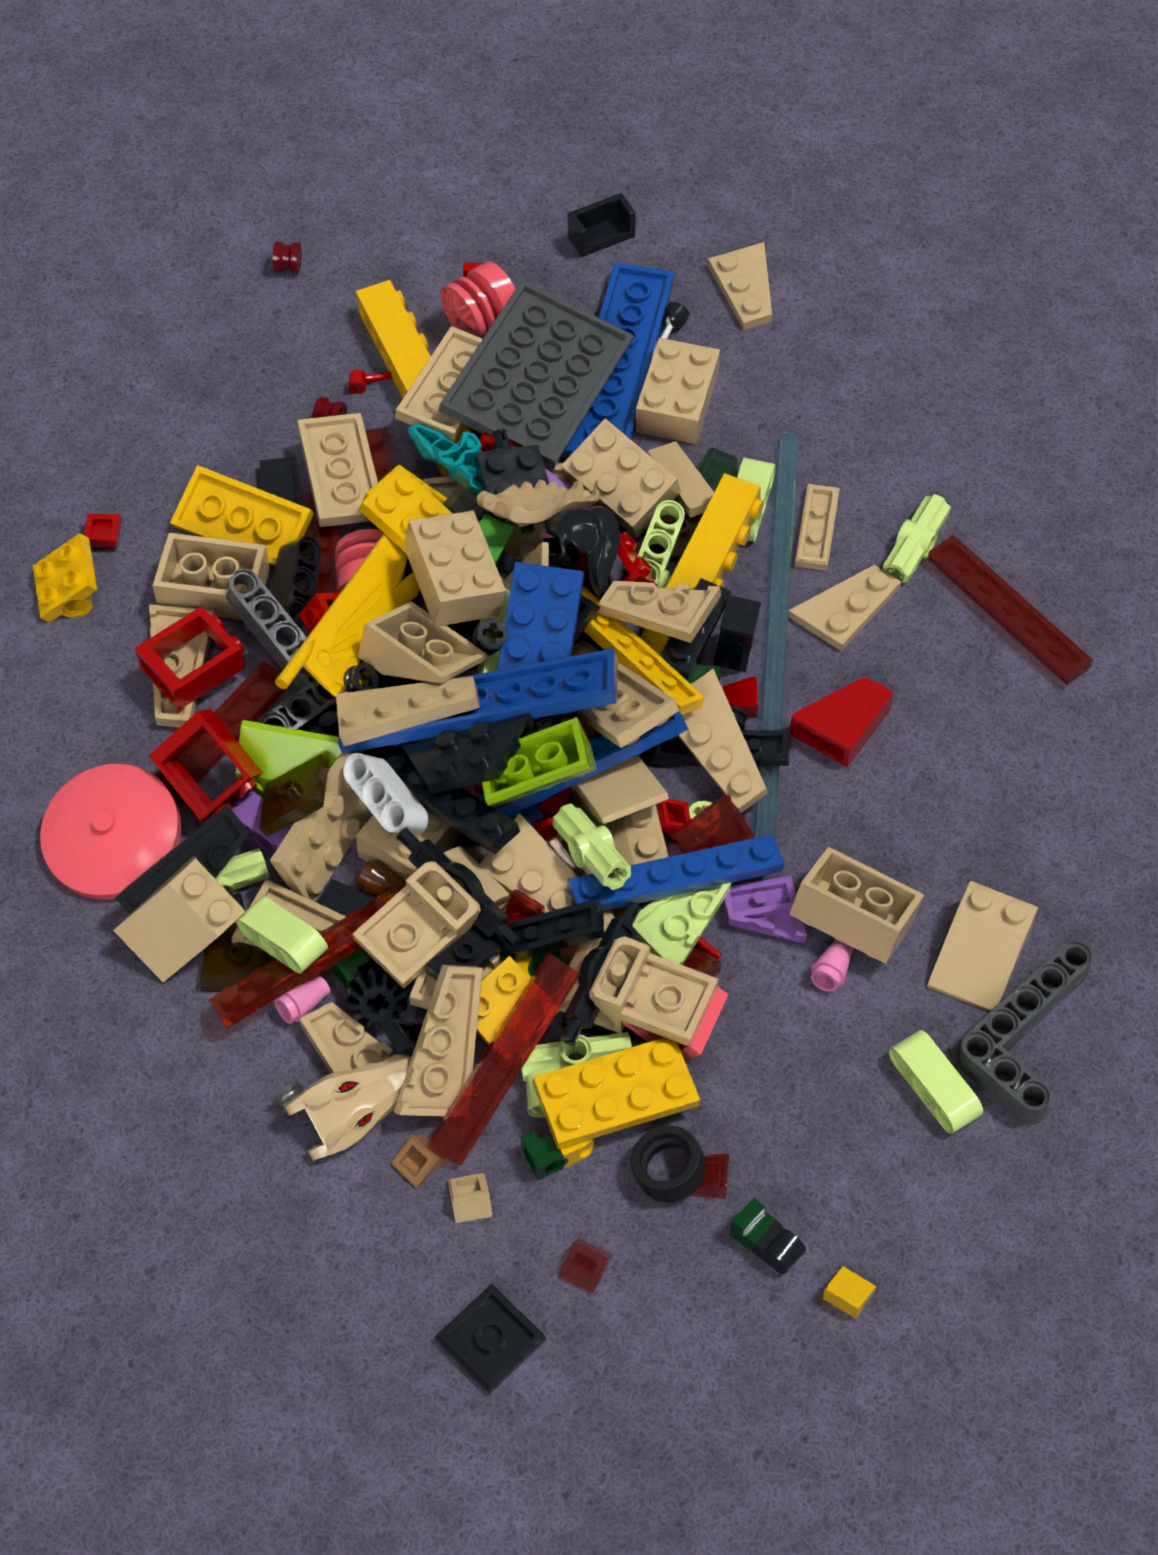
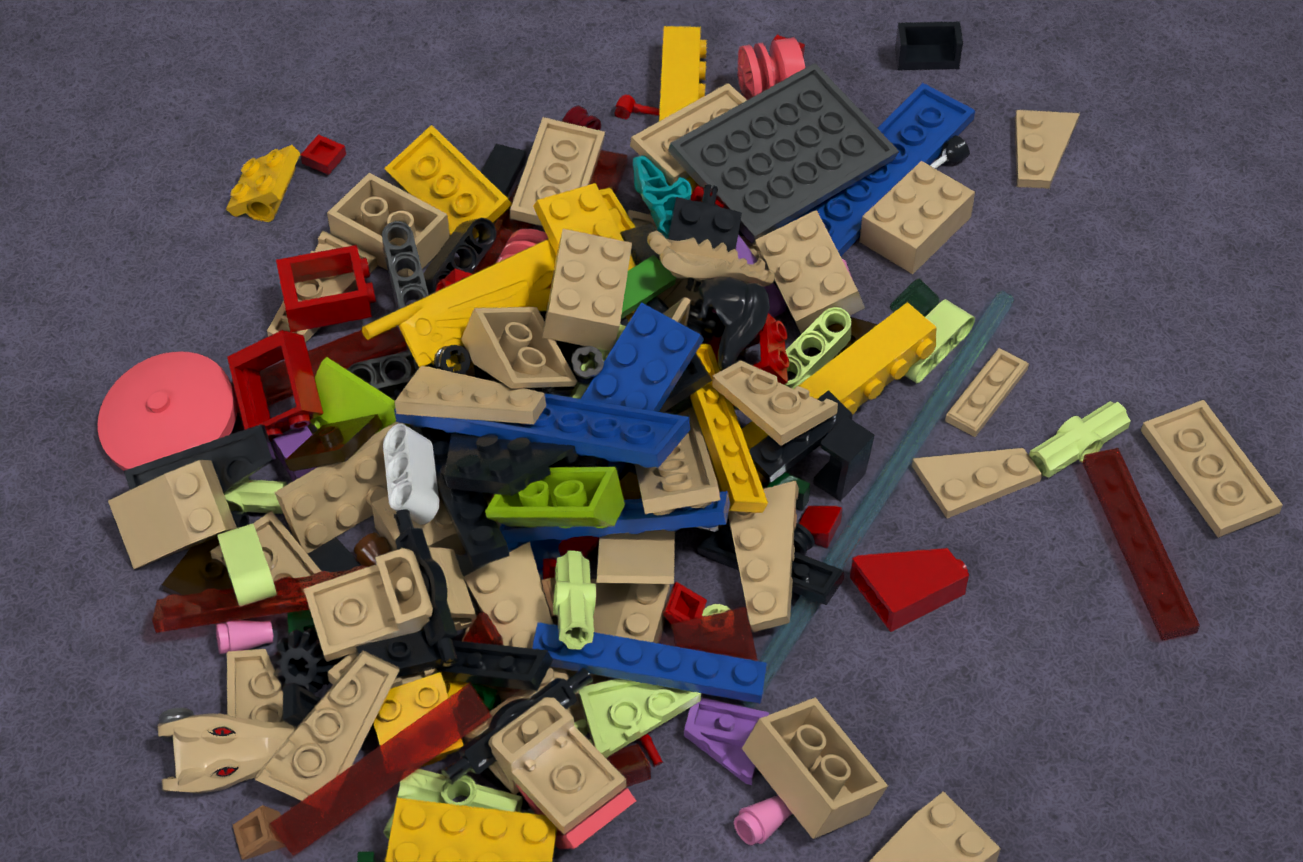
camera: 25 degrees right, 5 degrees down
tan tile [647,441,714,518] -> none
none -> tan plate [1141,400,1283,537]

